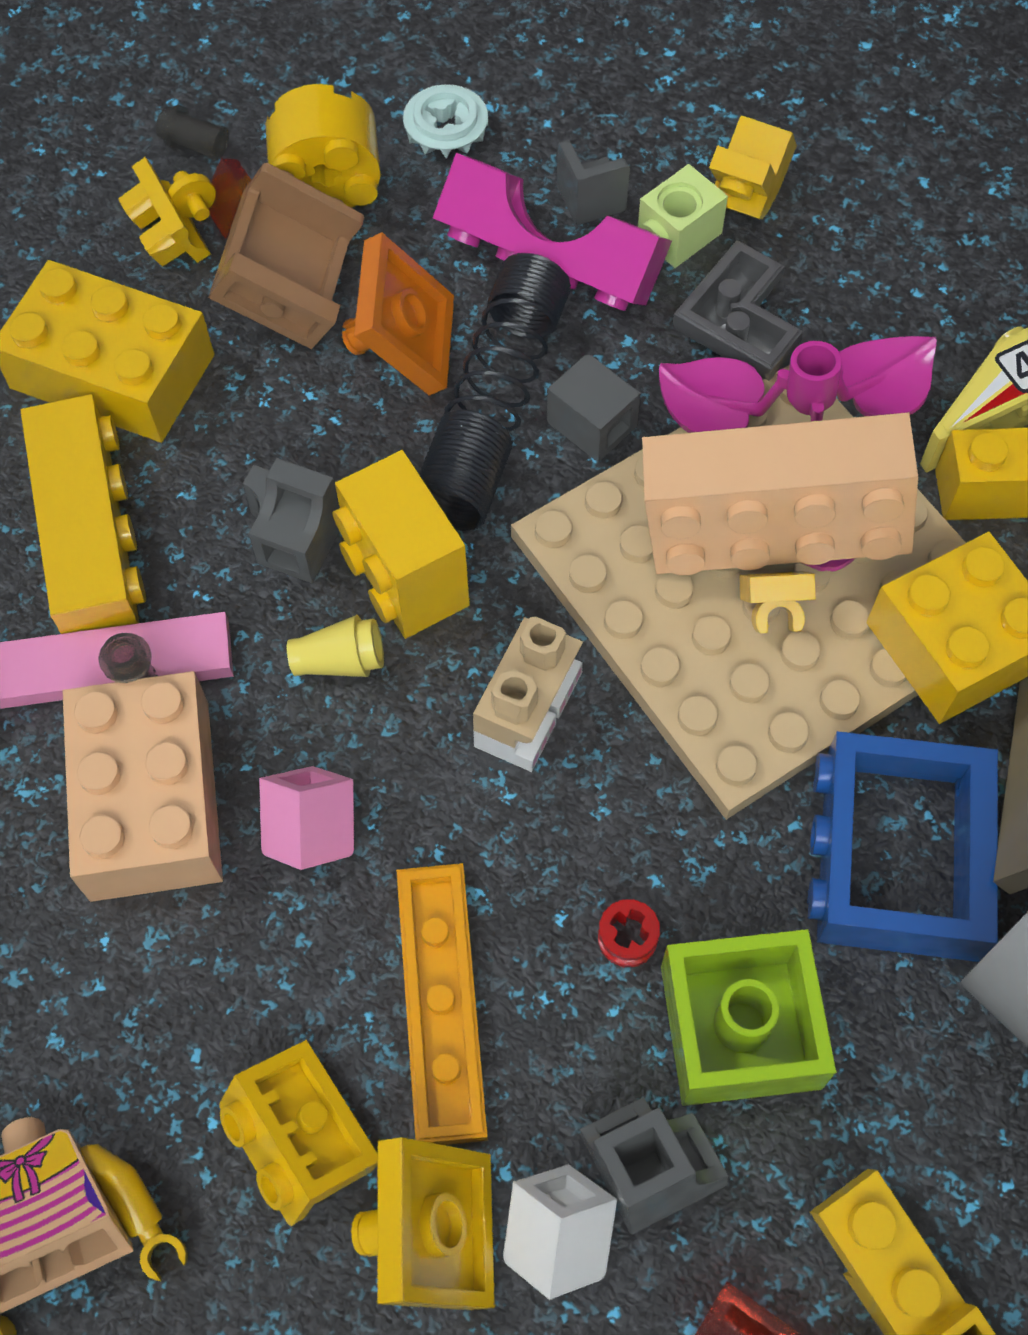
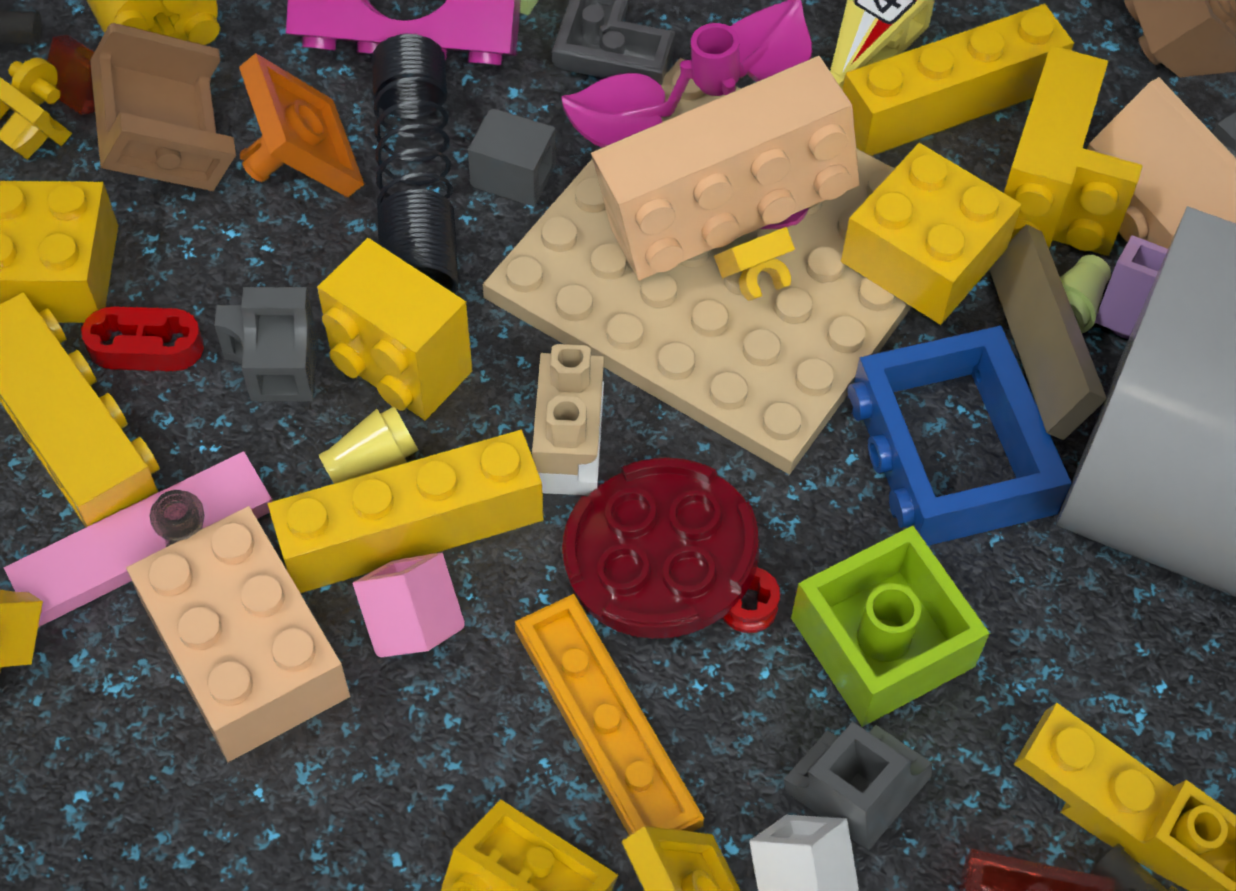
camera: 25 degrees left, 5 degrees down
none -> red beam [81,307,204,371]
none -> yellow brick [267,429,544,593]
none -> dark red tile [562,458,760,639]

